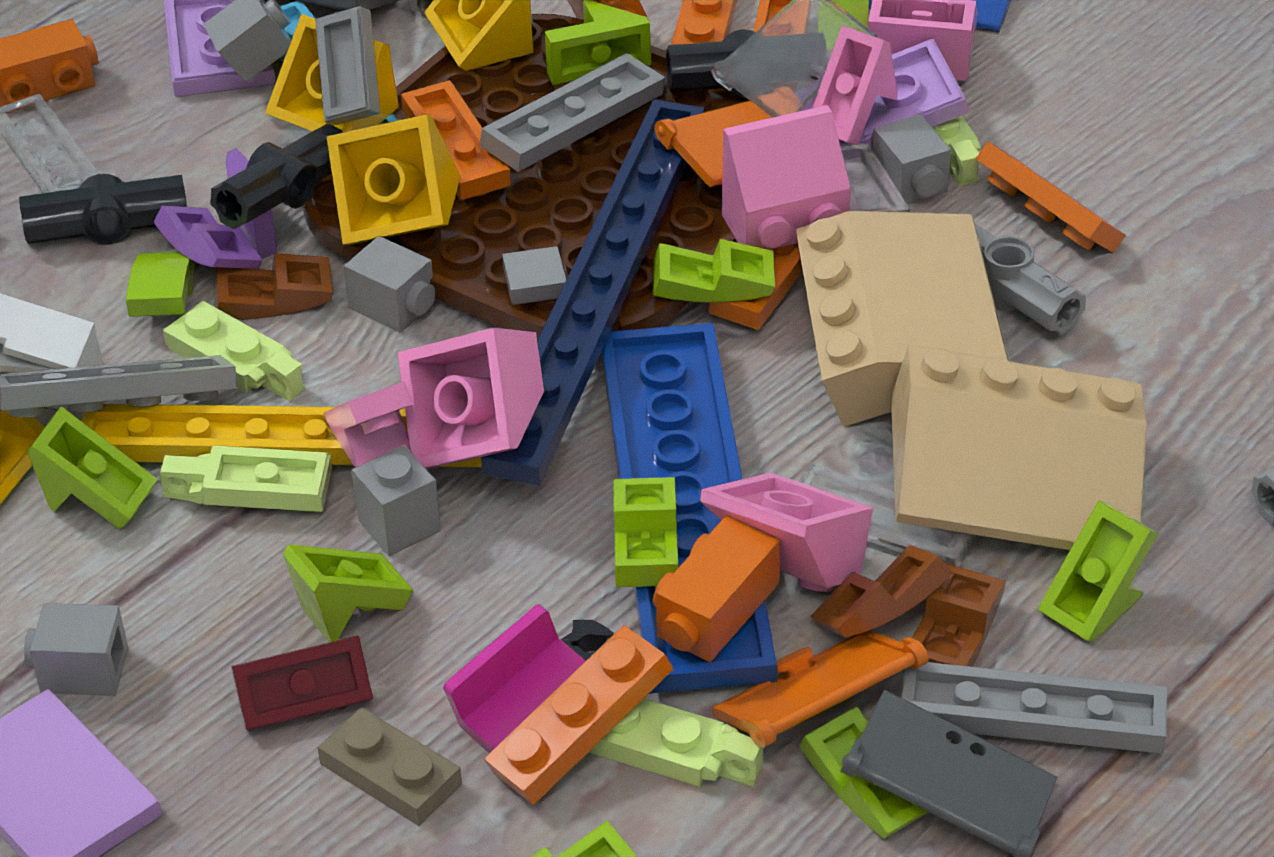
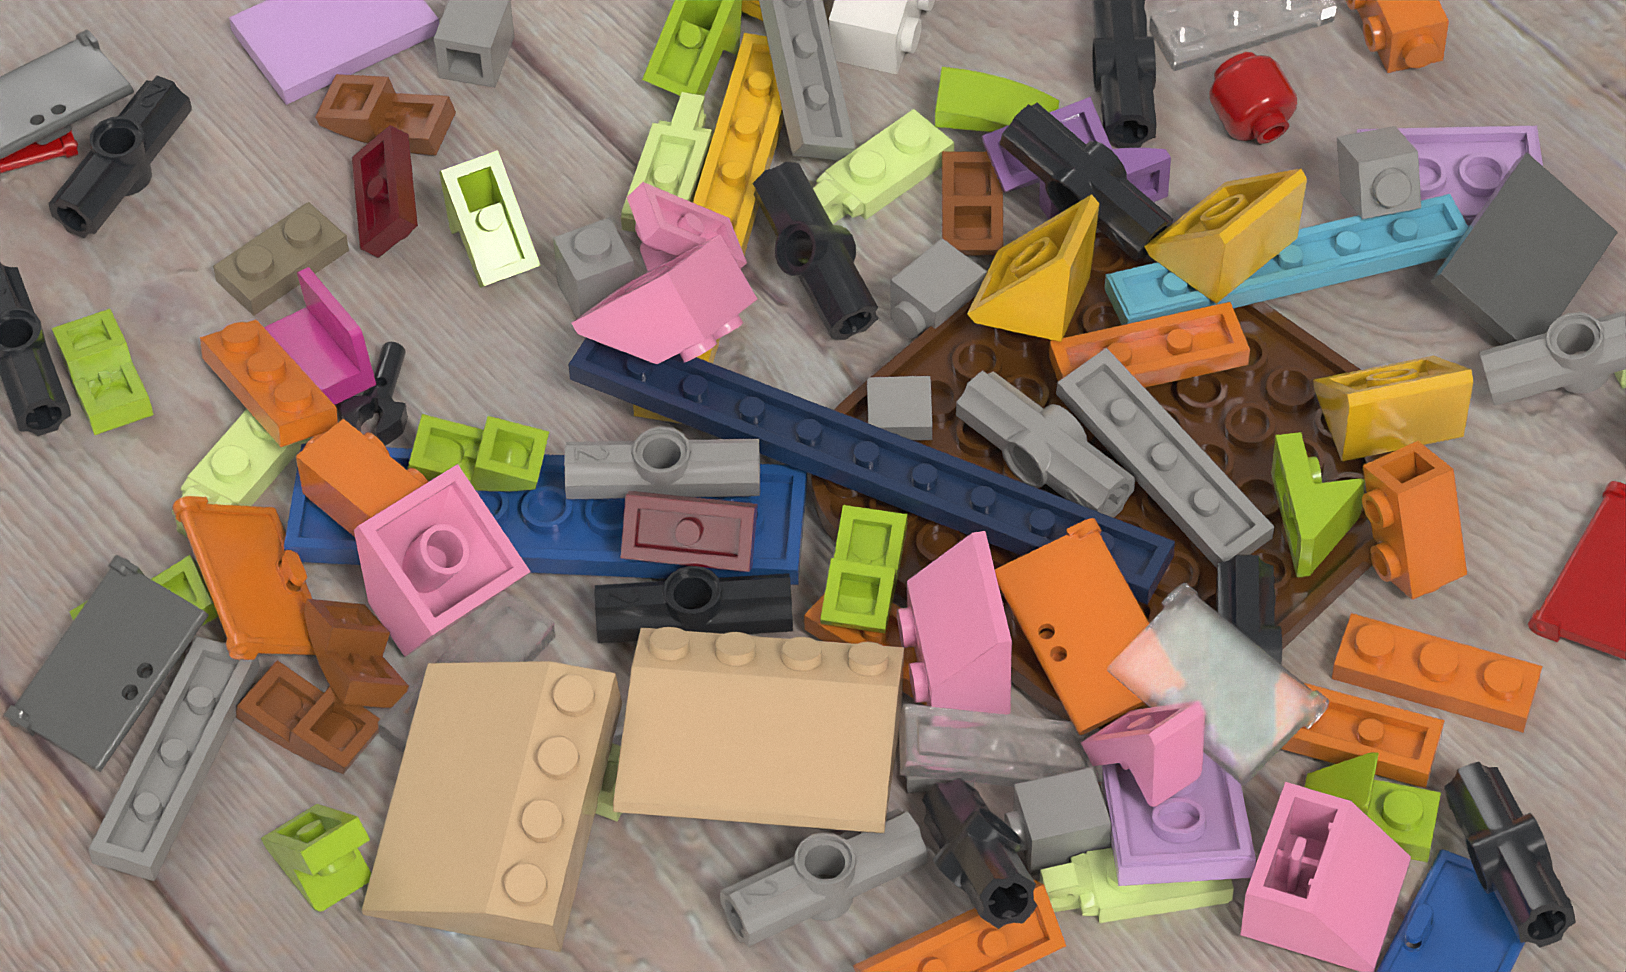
camera: 100 degrees right, 10 degrees up
light grey tile [315,6,380,125] -> none
none -> dark orange slope [315,74,456,156]
none -> light grey piece [564,426,760,499]
none -> black piece [594,566,793,643]
none -> plate [621,491,758,572]
none -> black piece [752,162,879,340]
none -> black piece [922,778,1037,929]
none -> light grey piece [956,371,1135,518]
none -> red head [1209,52,1297,144]

